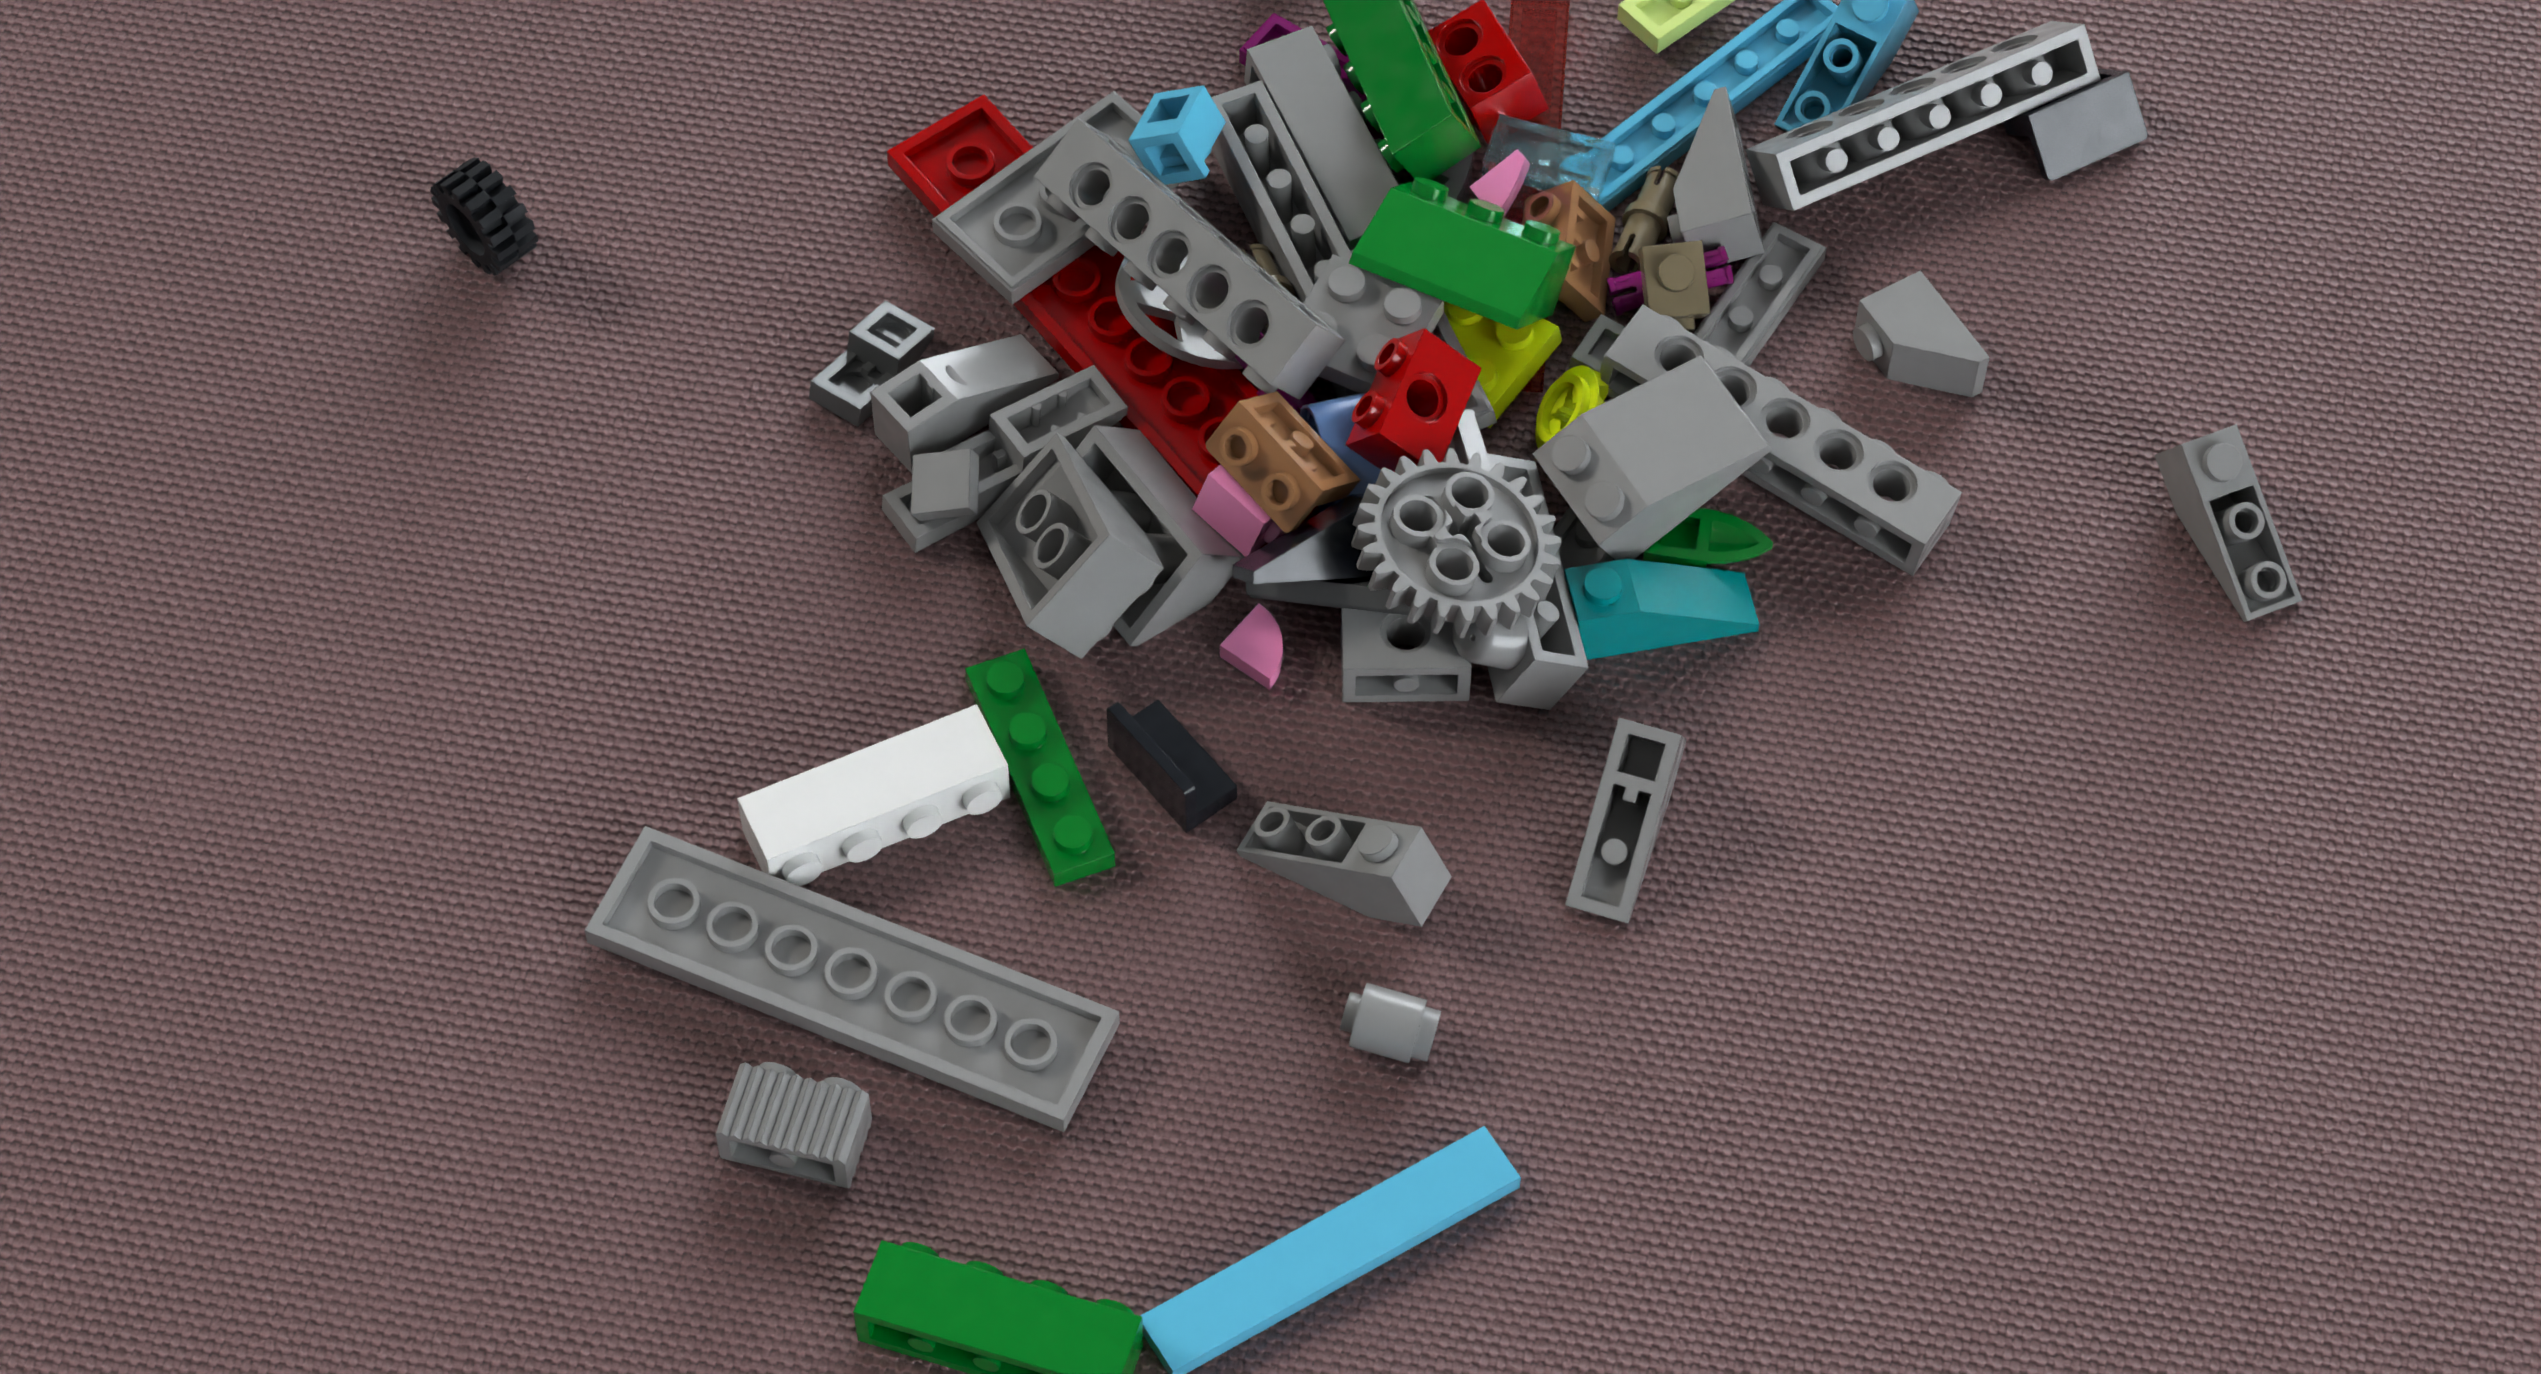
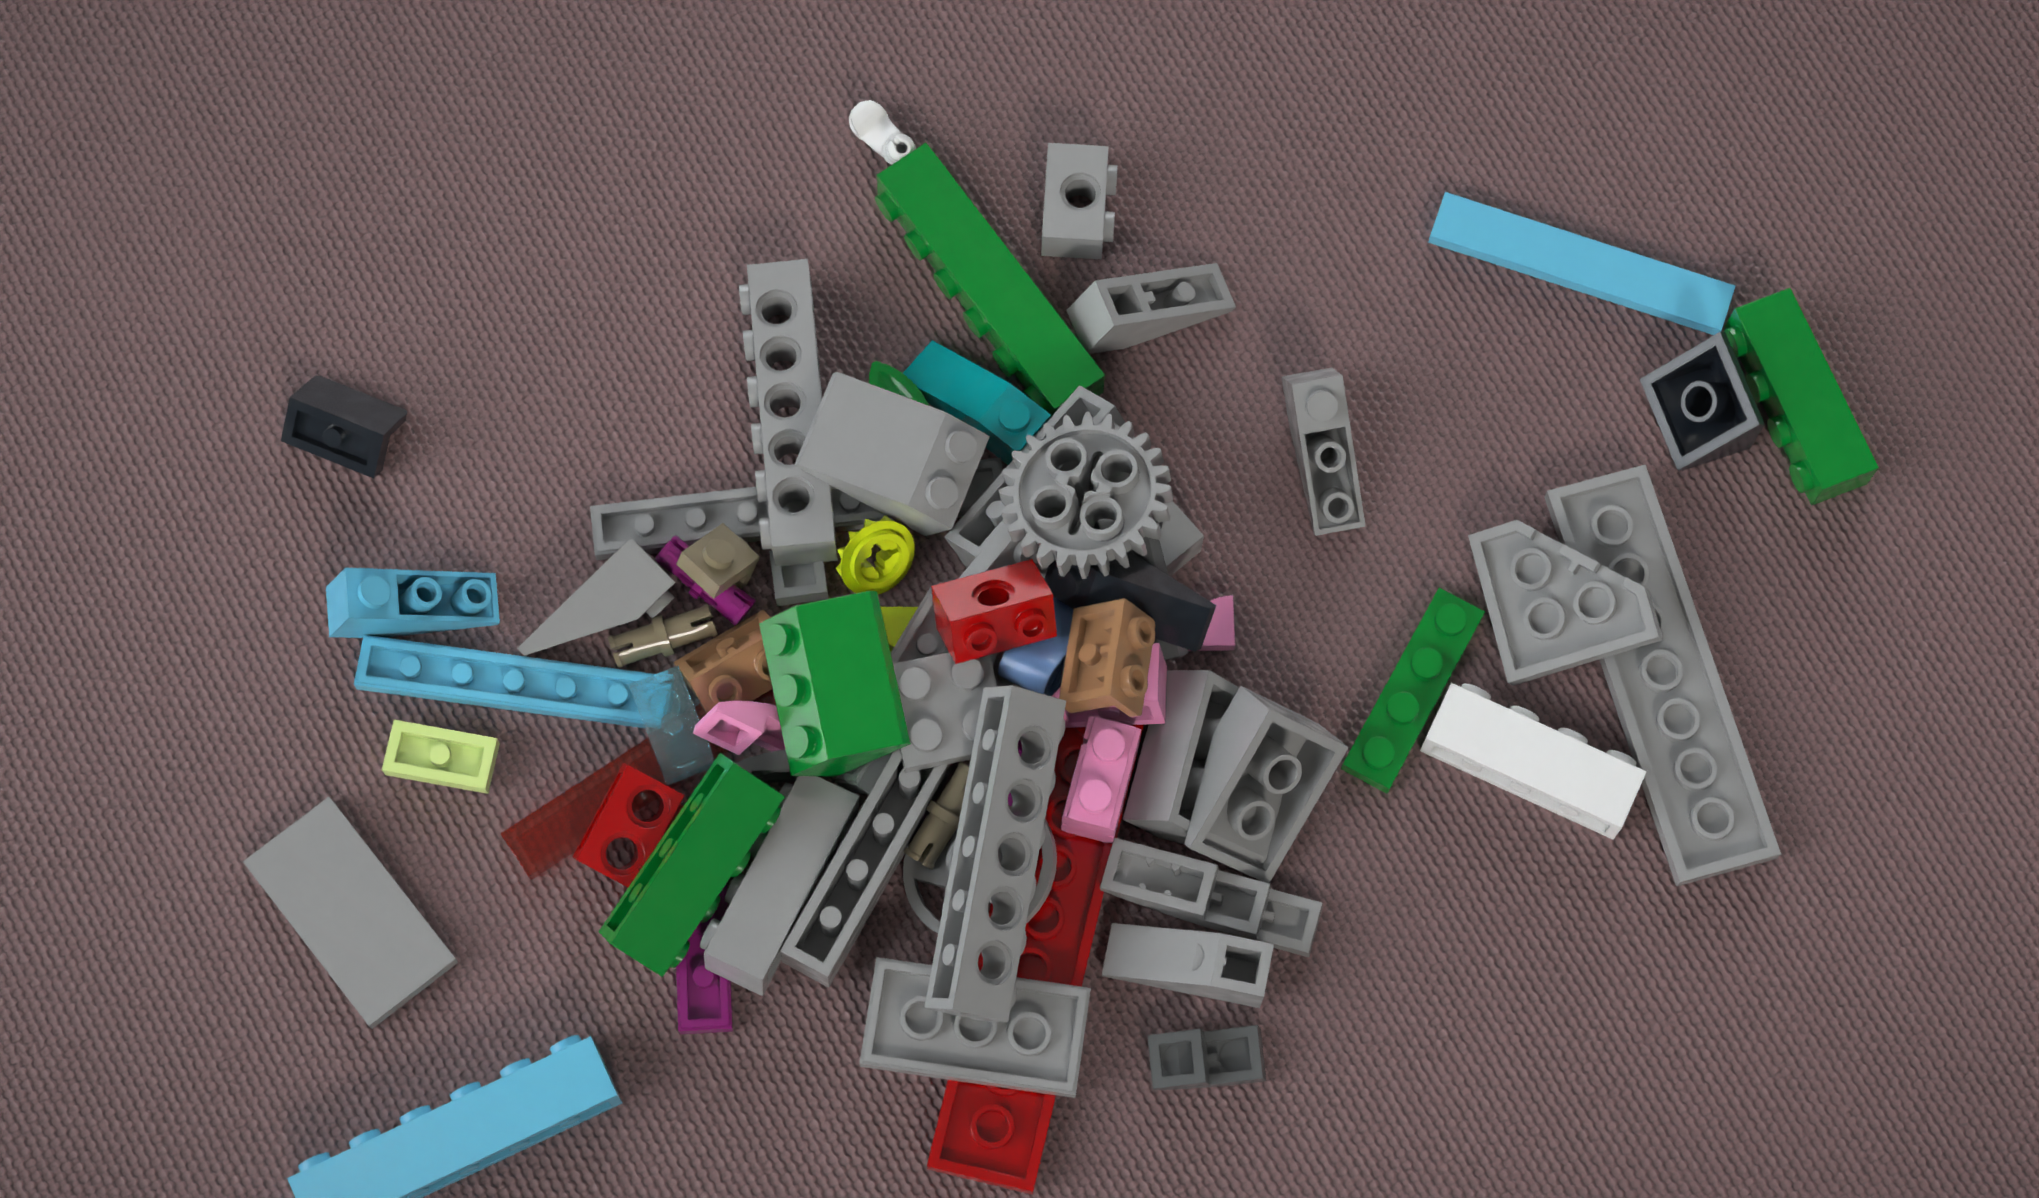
camera: 130 degrees left, 15 degrees up
light grey brick [716,1062,872,1189] -> none
light grey tile [911,448,979,521] -> none
black panel [1106,700,1237,833] -> none
medium azure brick [1128,85,1226,185] -> none
light grey brick [1339,983,1441,1064] -> none
light grey brick [1745,21,2101,211] -> none
light grey slope [1853,270,1989,397] -> none
light grey slope [2155,424,2303,622] -> none
none -> white piece [849,100,916,165]
none -> green brick [875,143,1105,417]
none -> light grey brick [1041,143,1118,259]
none -> bright pink brick [1061,716,1141,843]
none -> light grey plate [1468,520,1663,686]
none -> black slope [1640,332,1765,471]

